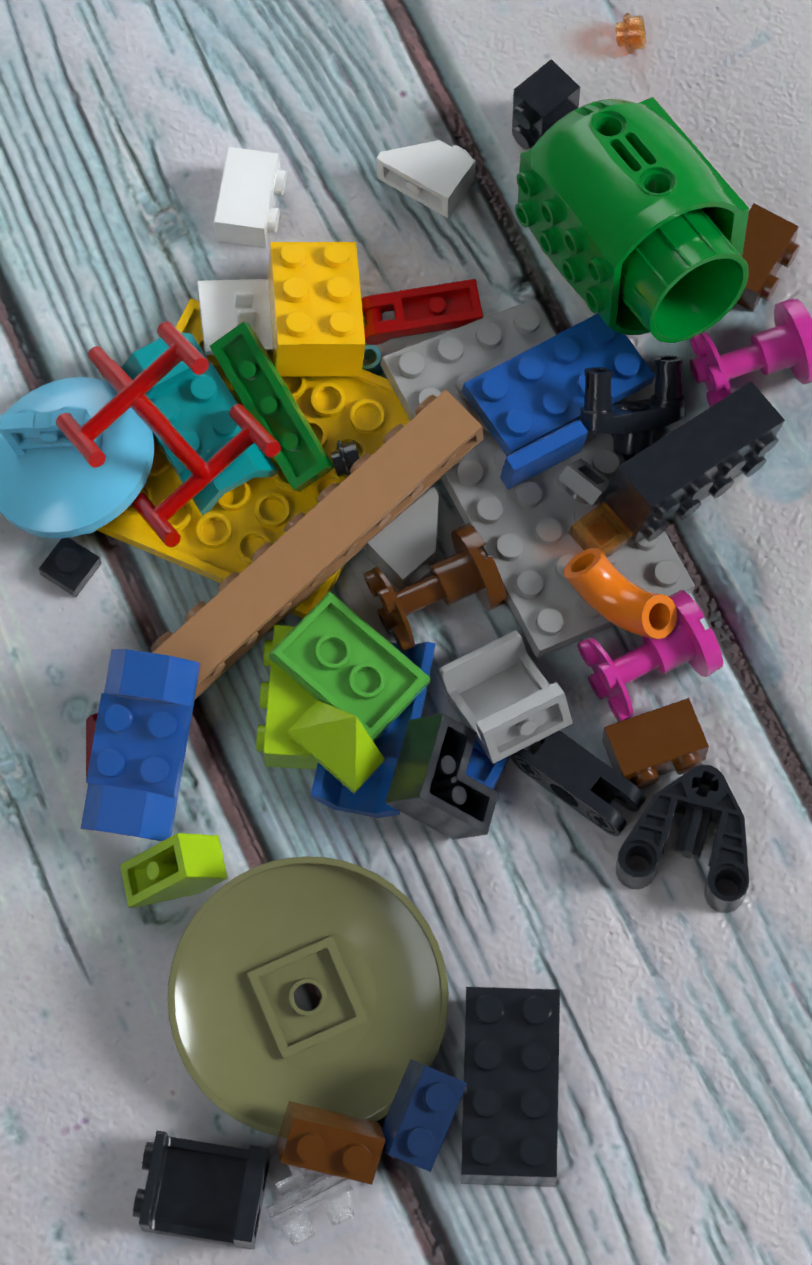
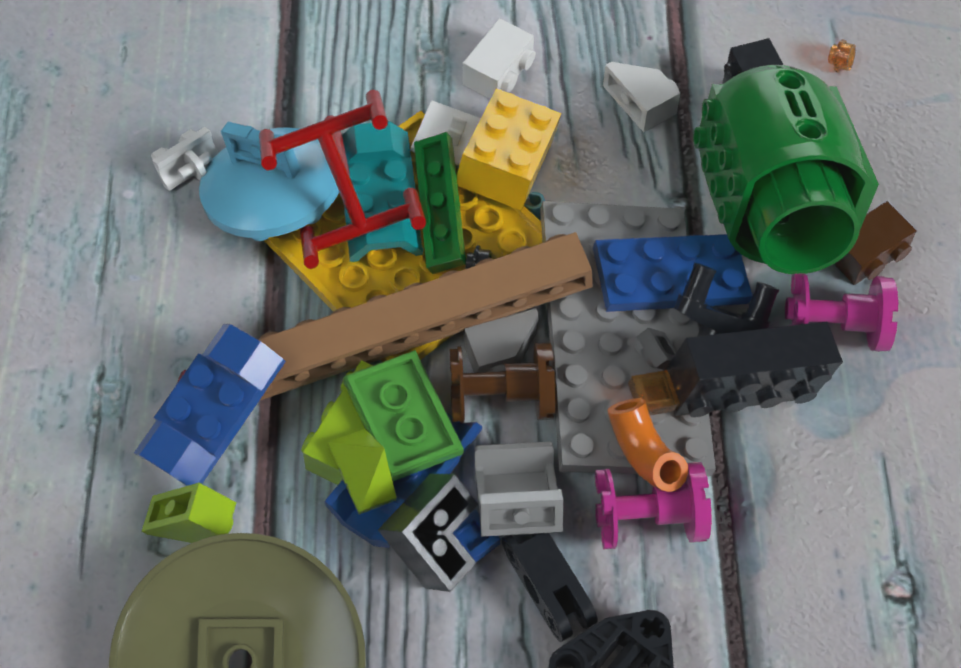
camera: 20 degrees right, 10 degrees down
black plate [39,537,102,597] -> none
red plate [361,279,483,345] -> none
blue tile [500,420,588,490] -> none
reddish brown brick [602,698,709,789] -> none

